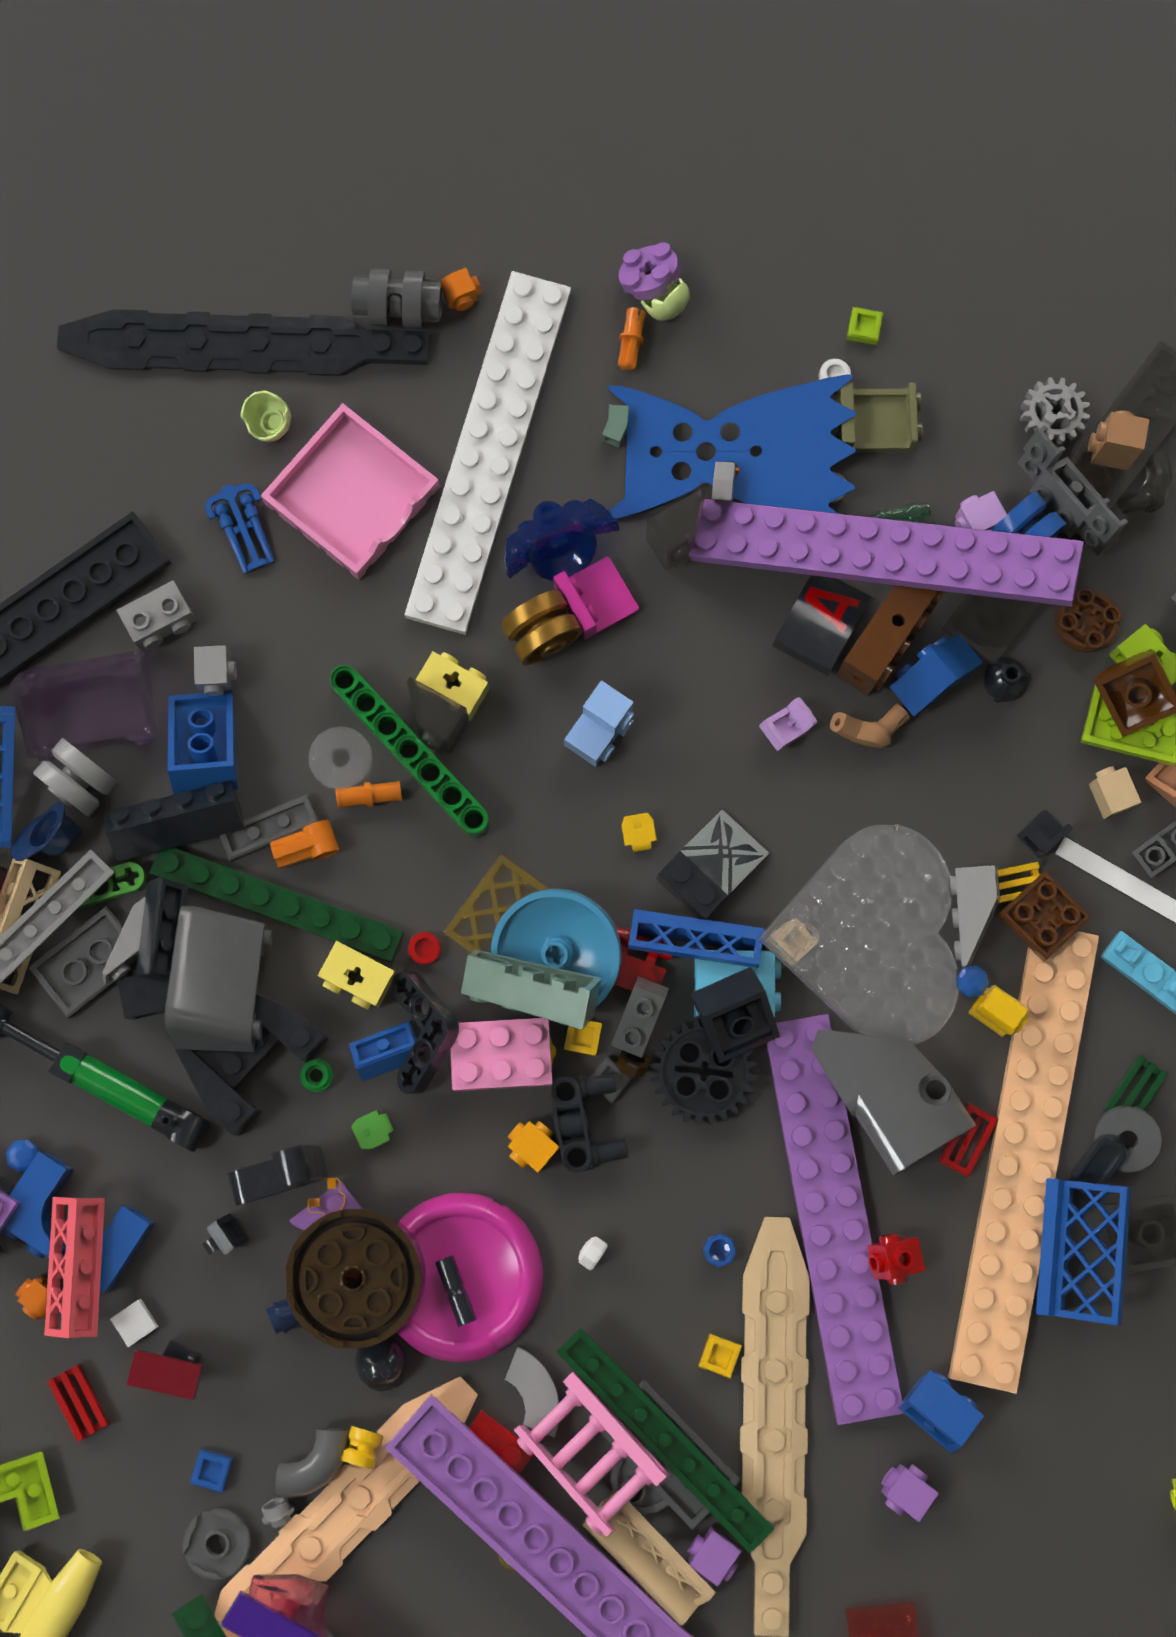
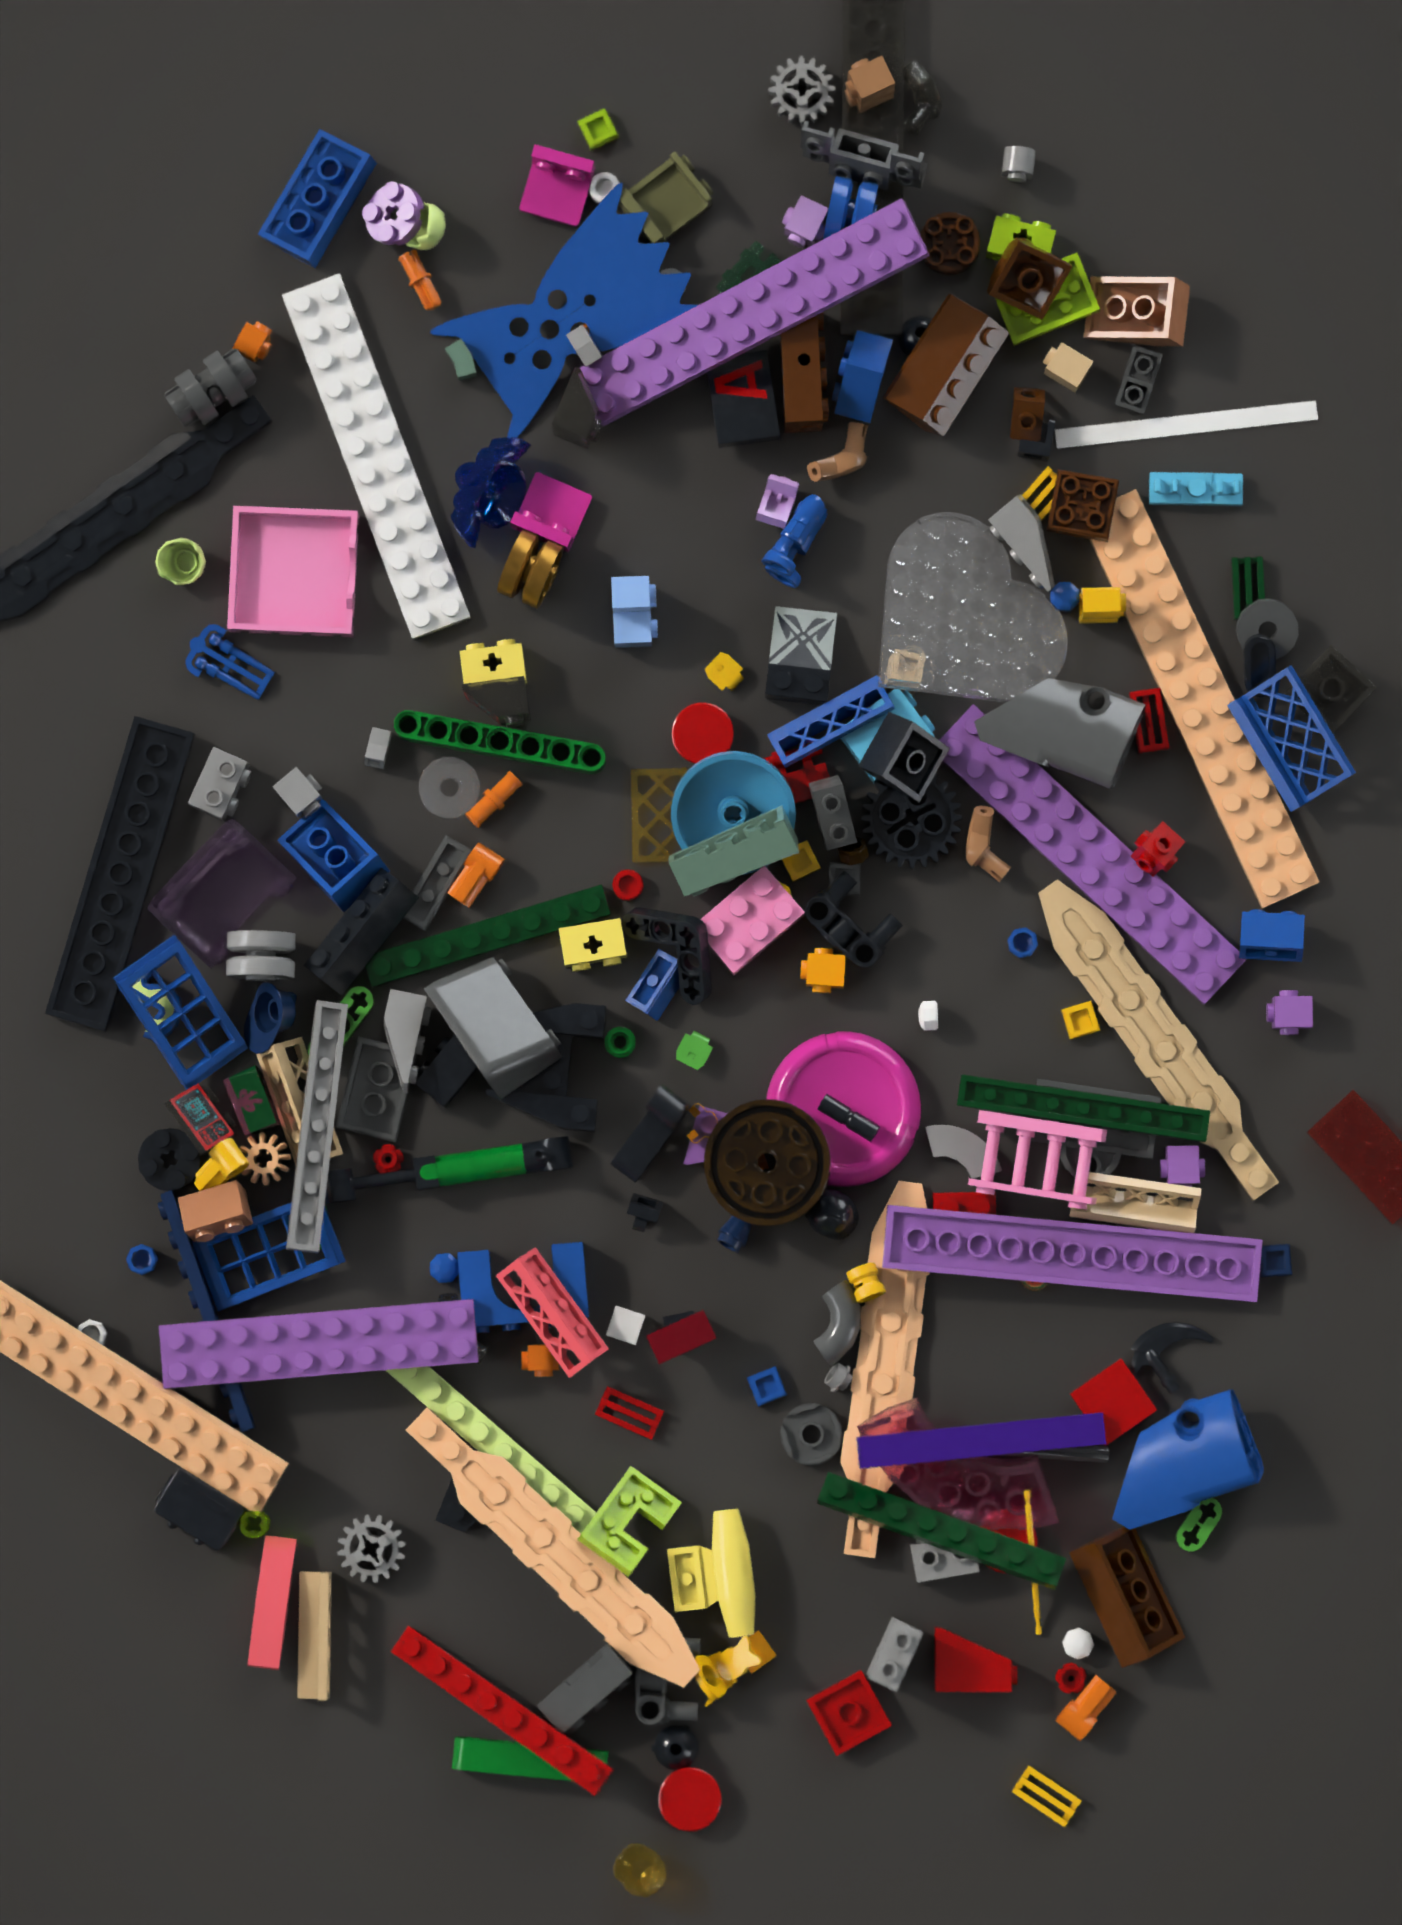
camera: 30 degrees left, 5 degrees up
black slope [136,878,188,980] -> none
none -> blue slope [258,129,377,268]
none -> light grey piece [364,727,392,769]
none -> red plate [373,1144,404,1173]
none -> dark pink bracket [519,144,595,227]
none -> red tile [672,702,734,764]
none -> blue piece [761,494,828,588]
none -> reddish brown slope [883,294,1009,437]
none -> medium nougat arm [966,805,1011,882]
none -> reddish brown bracket [1010,387,1045,441]

